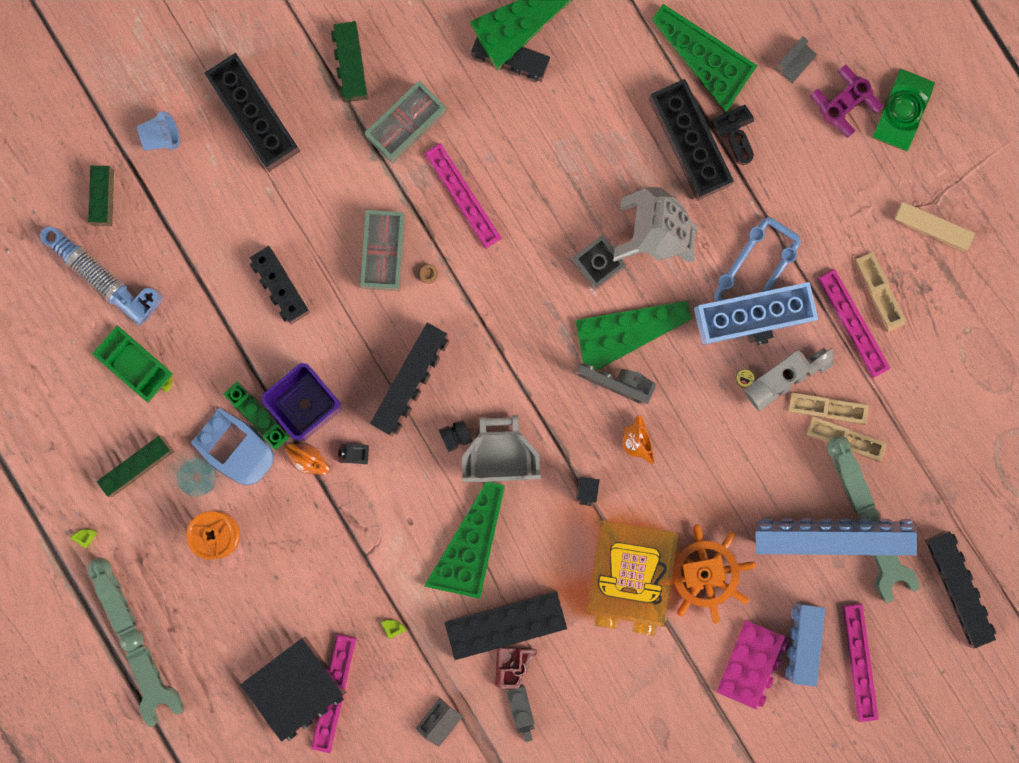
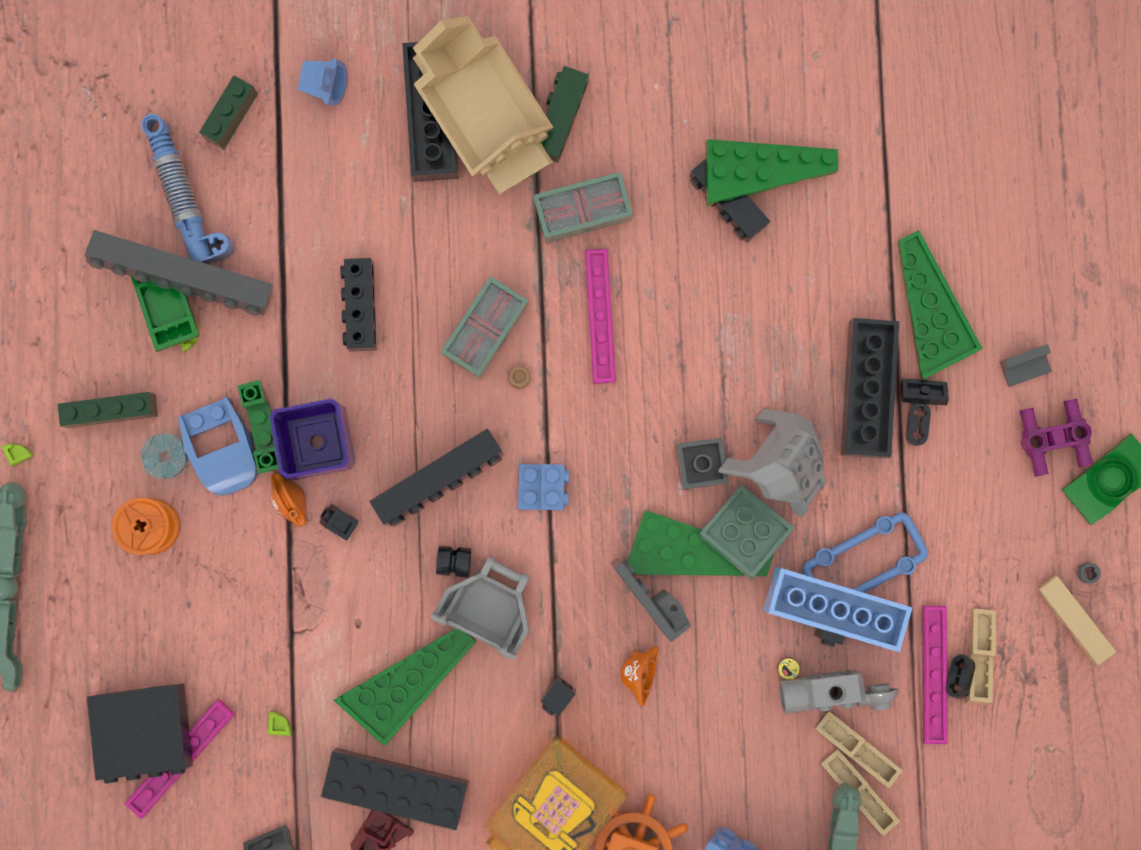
camera: 30 degrees right, 0 degrees up
none -> dark grey brick [85,230,272,316]
none -> tan panel [413,16,554,195]
none -> medium blue plate [518,464,569,511]
none -> sand green plate [698,484,794,580]
none -> black beam [946,655,975,699]
none -> dark grey bush [1077,563,1101,583]

